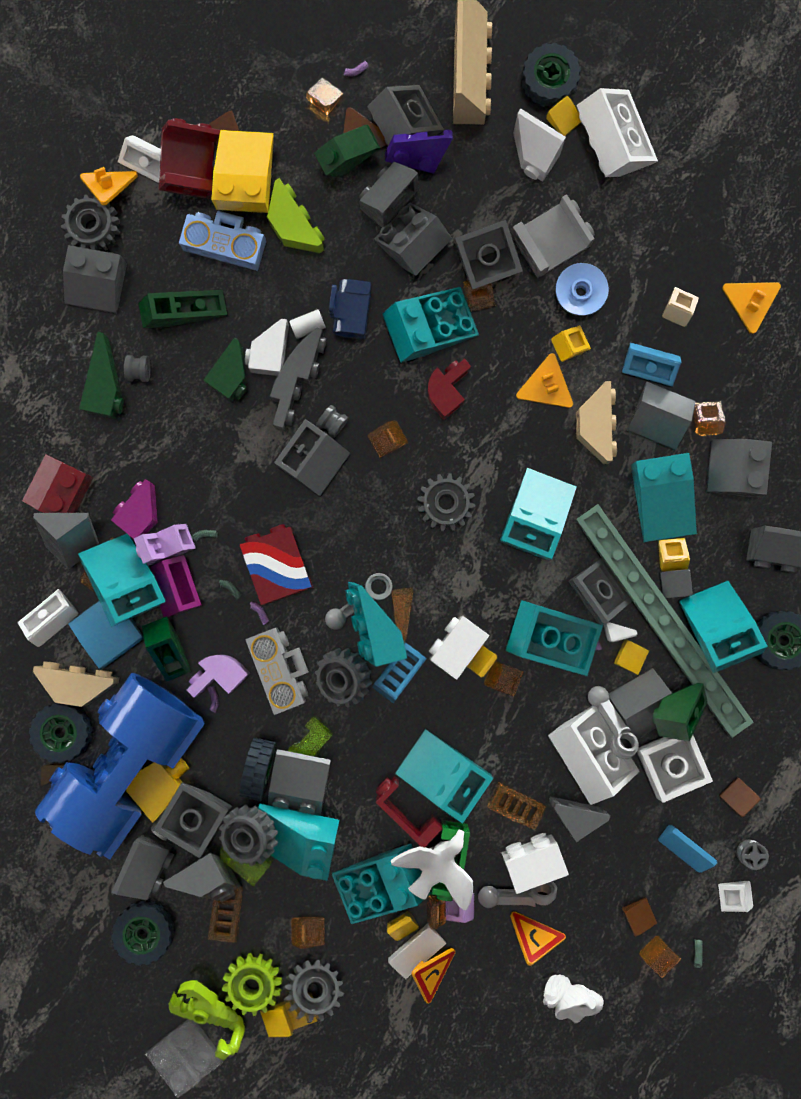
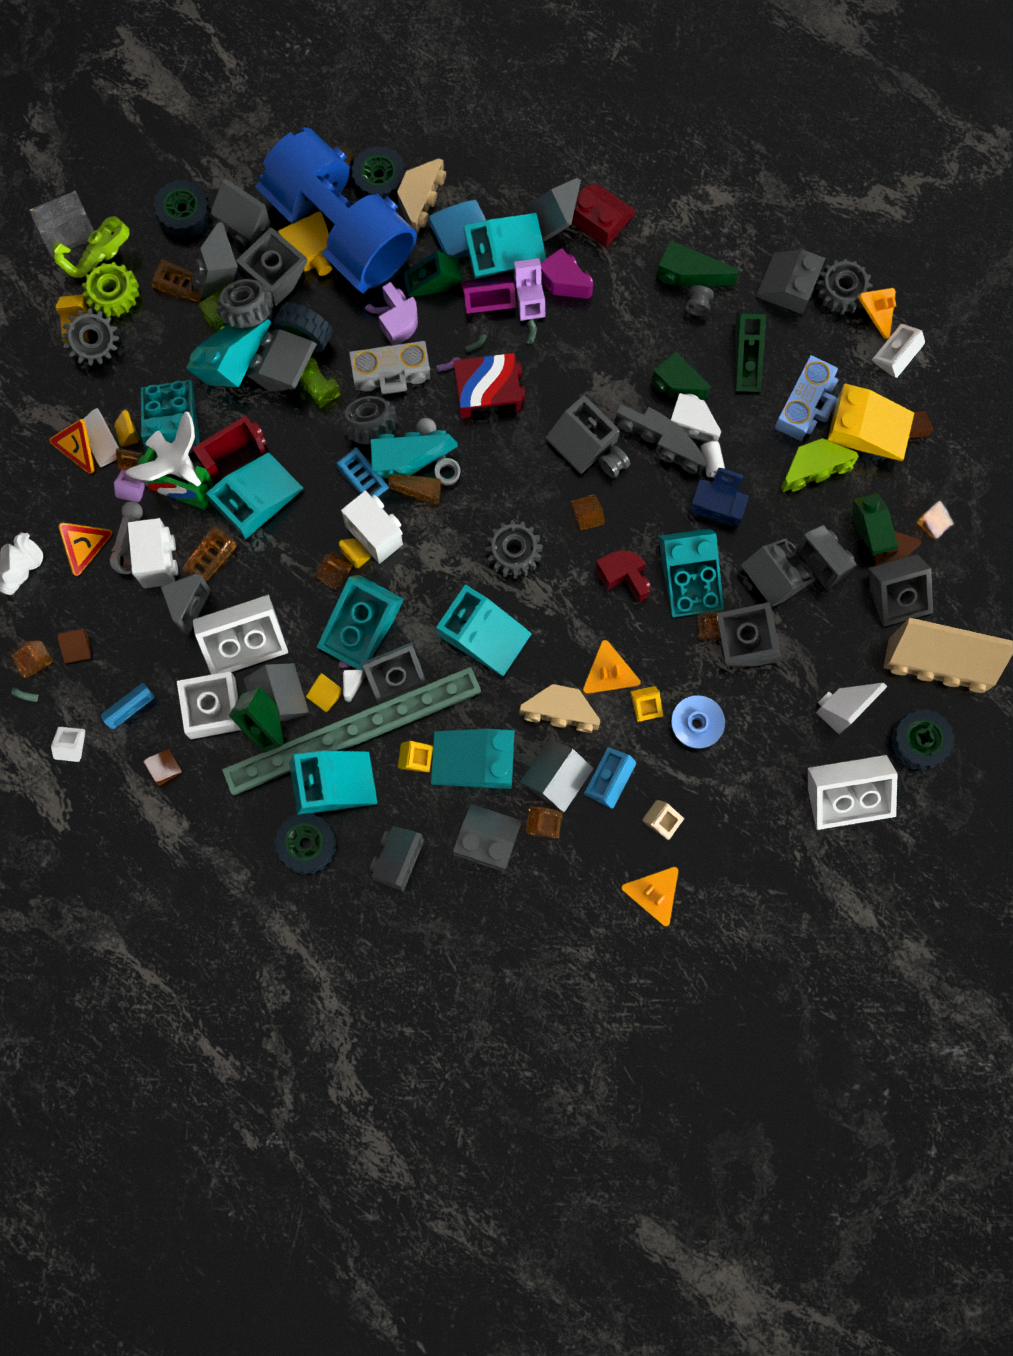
camera: 95 degrees right, 10 degrees down
white slope [18,589,78,647] -> none
dark red panel [159,118,220,199] -> none
clear orange slope [291,917,324,949] -> none
lavender leg [344,61,368,77] -> none
dark purple wing [385,130,453,173] -> none
light grey panel [511,194,595,278] -> none
yellow slope [546,95,581,136] -> none
light grey piece [588,686,639,759] -> none
dark grey slope [660,569,693,598] -> none
dark grey wheel [736,839,769,870] -> none

